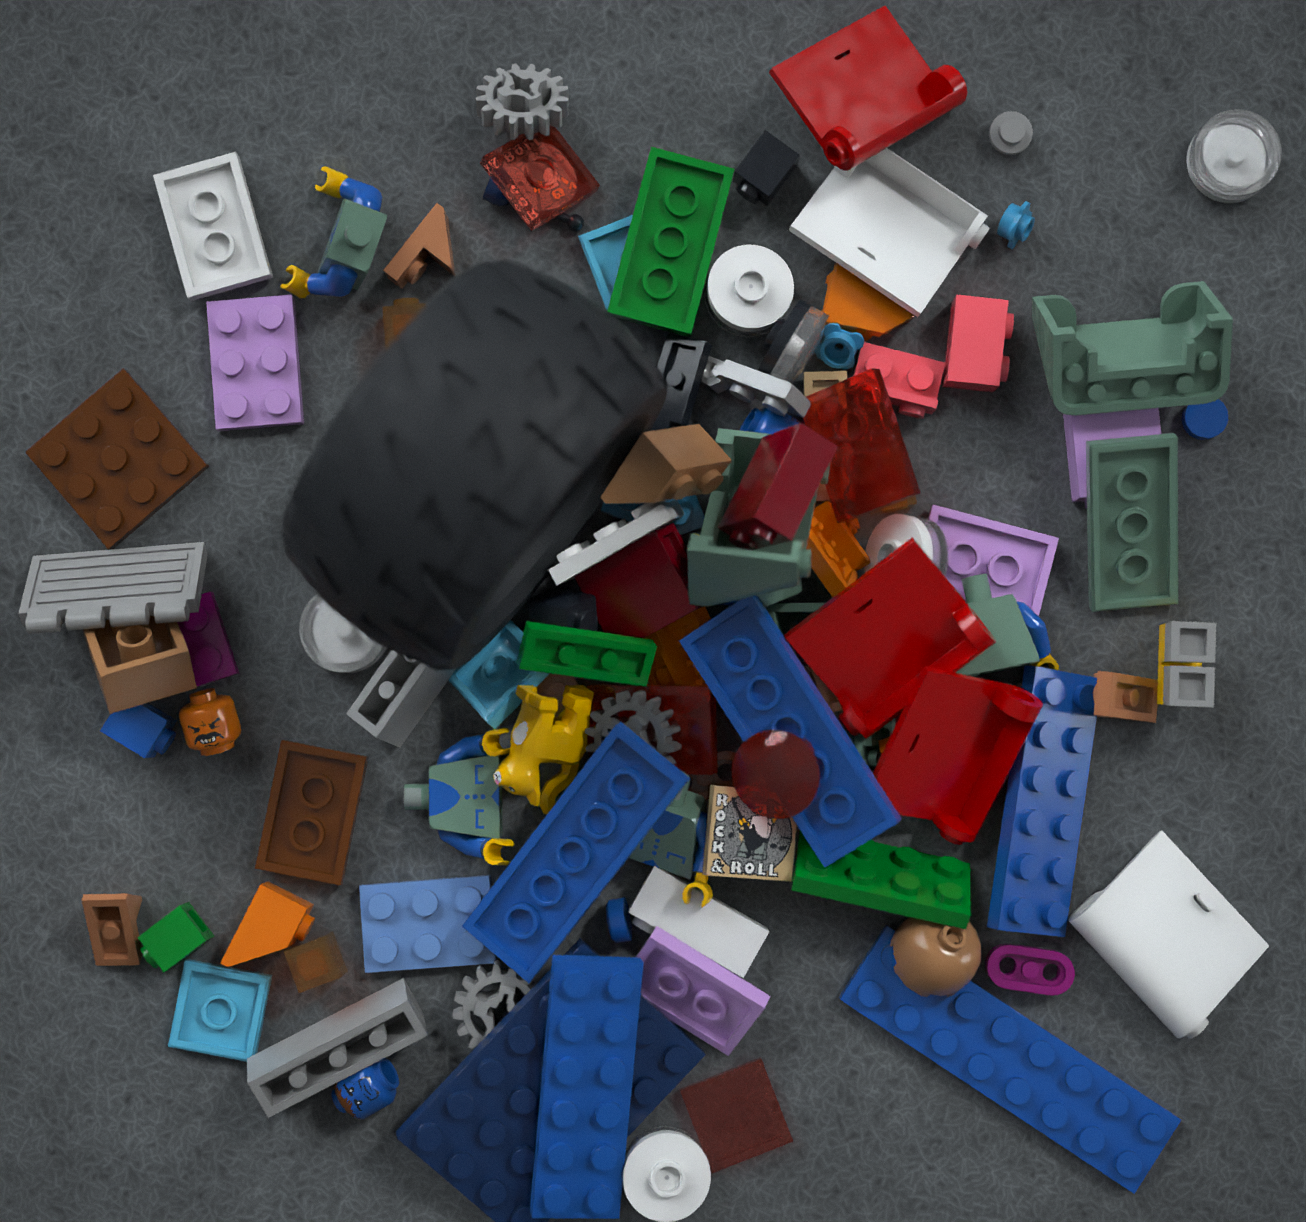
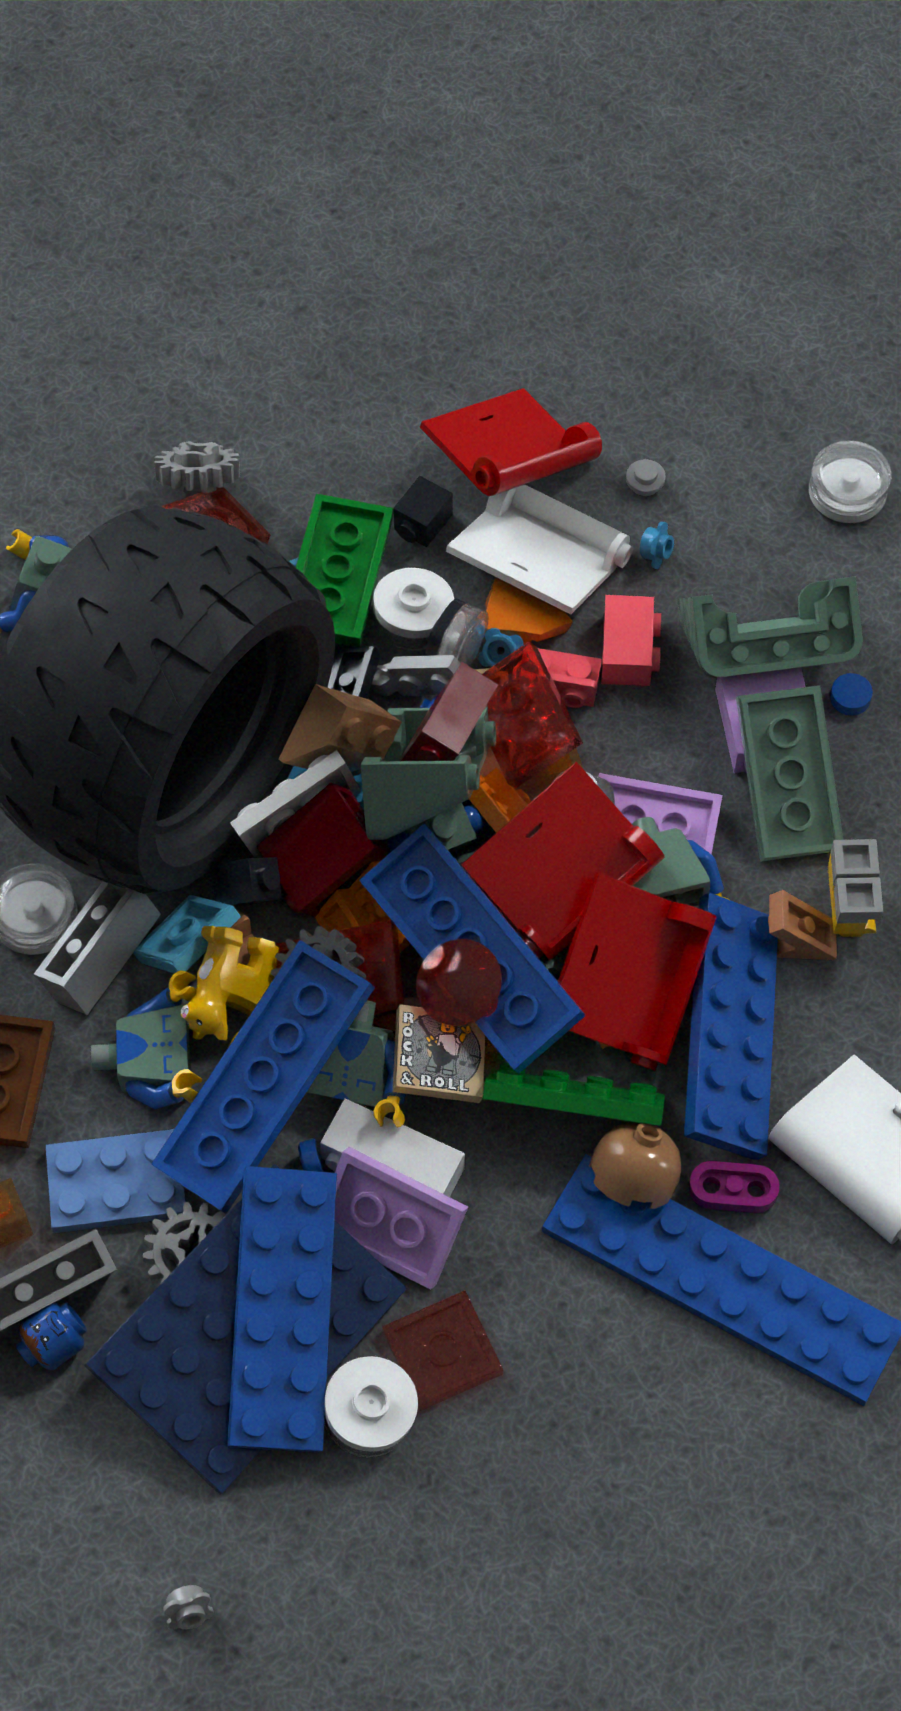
camera: 10 degrees left, 25 degrees down
green plate [516,621,657,687] -> none

